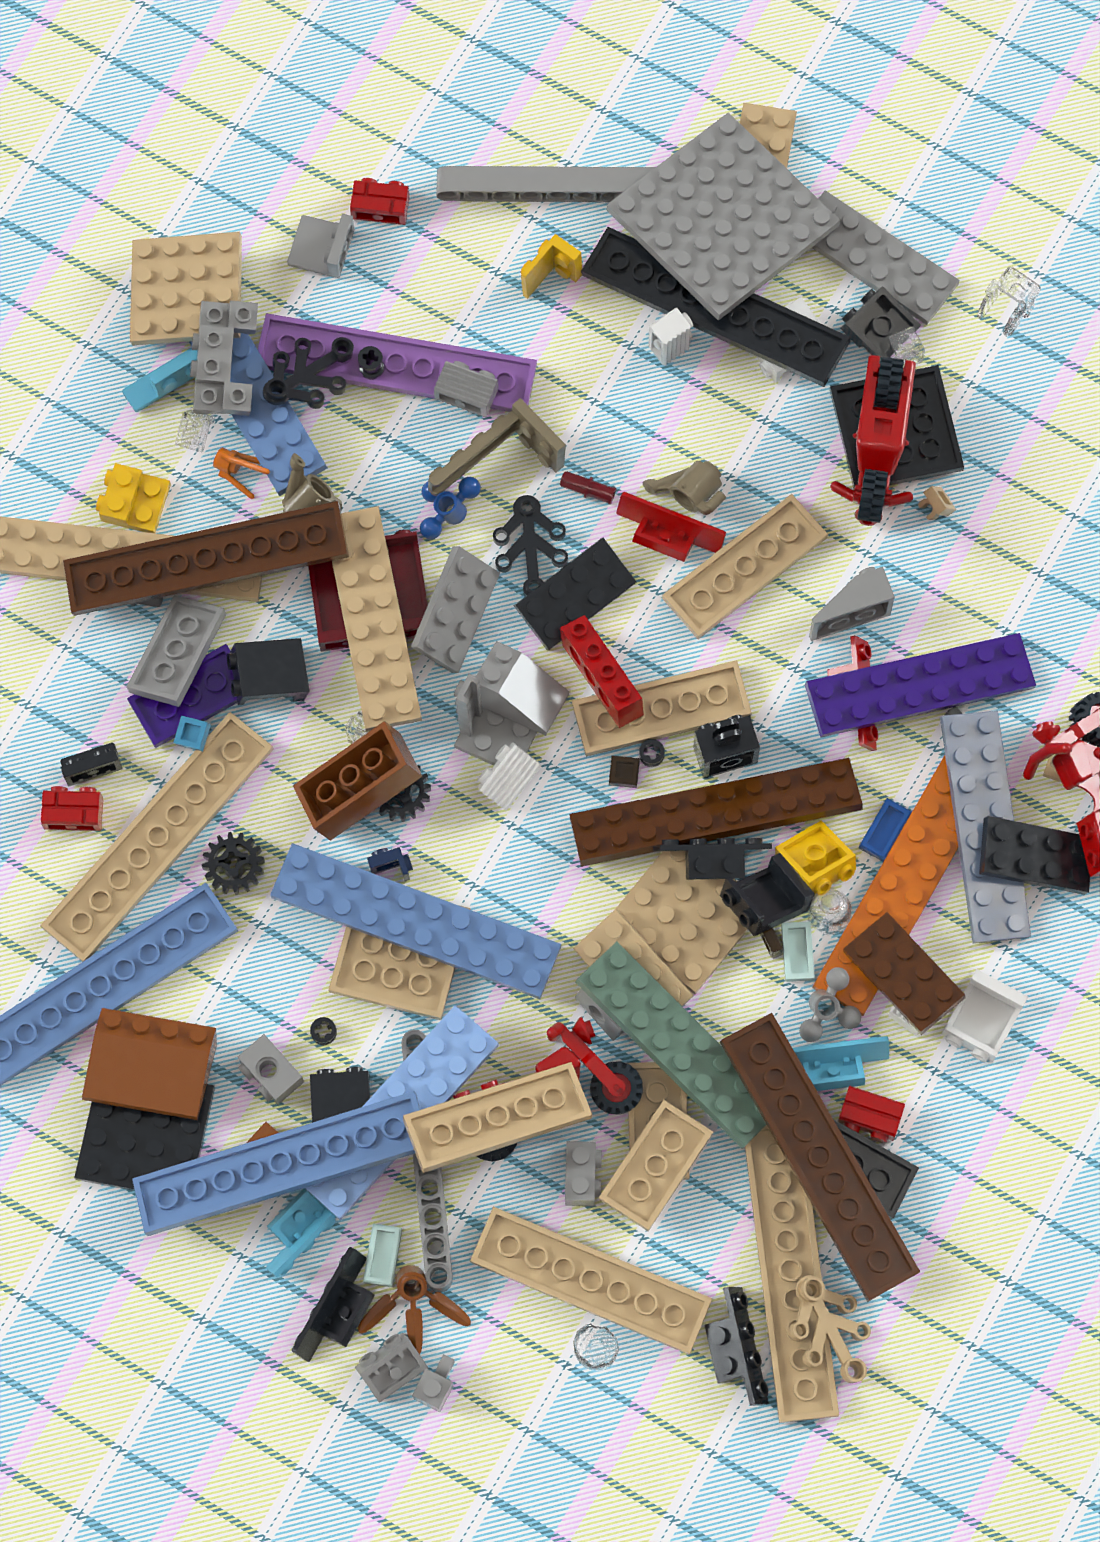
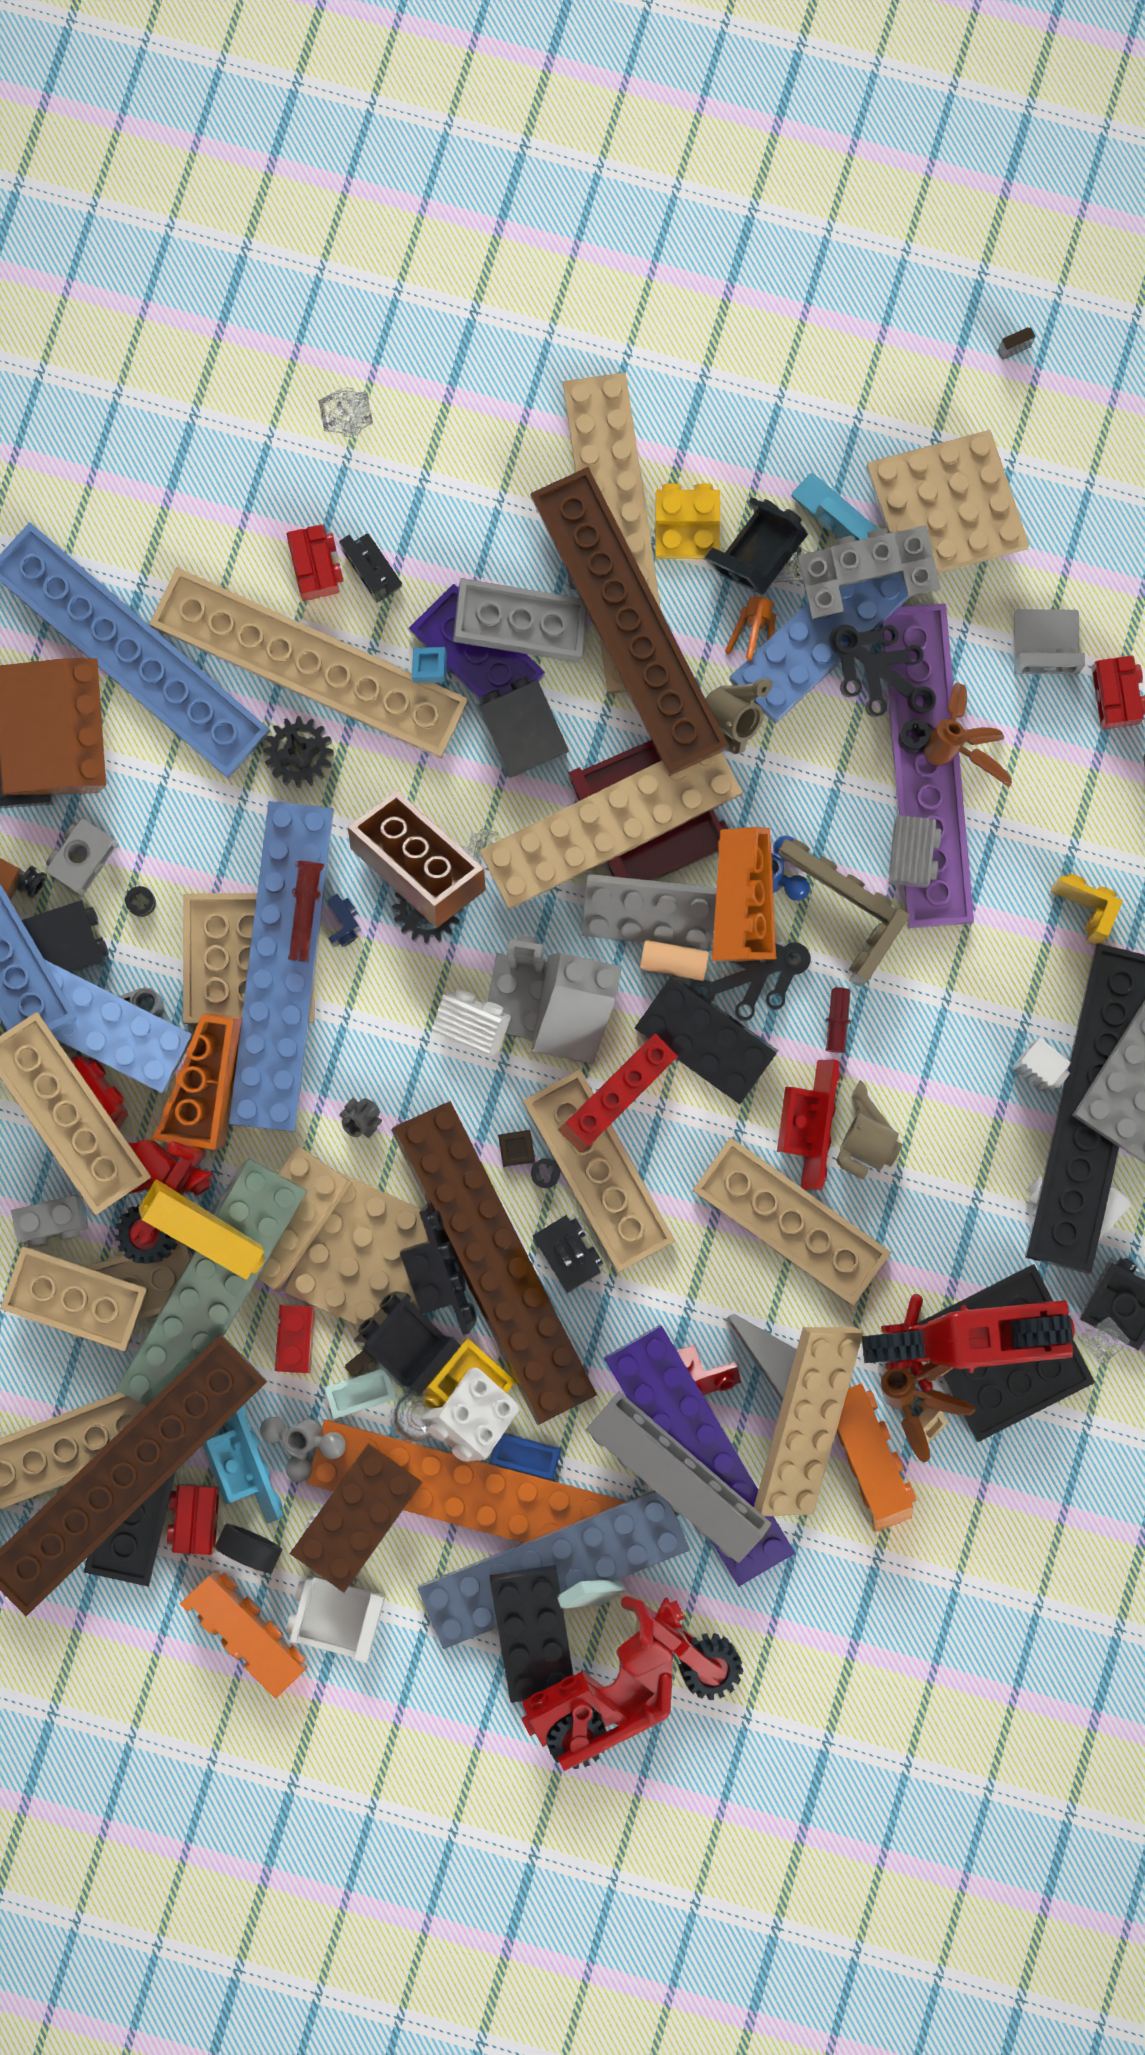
camera: 75 degrees right, 10 degrees up
none -> black bush [17,865,47,899]
none -> yellow slope [138,1179,265,1280]
none -> orange wedge [151,1013,242,1150]
none -> orange wedge [180,1571,308,1699]
none -> black tyre [215,1523,283,1574]
none -> red brick [275,1305,316,1373]
none -> clear red pin [288,861,325,962]
none -> dark grey gear [339,1097,382,1138]
none -> white bracket [421,1368,519,1462]
none -> light aqua tile [557,1579,625,1608]
none -> light grey brick [586,1391,772,1563]
none -> light nougat brick [640,940,709,981]
none -> black panel [705,497,808,595]
none -> orange wedge [712,827,776,961]
none -> tan plate [754,1327,863,1517]
none -> orange wedge [836,1383,917,1532]
none -> dark orange plant [881,1362,975,1462]
none -> dark orange plant [923,682,1012,787]
none -> tile [998,327,1036,360]

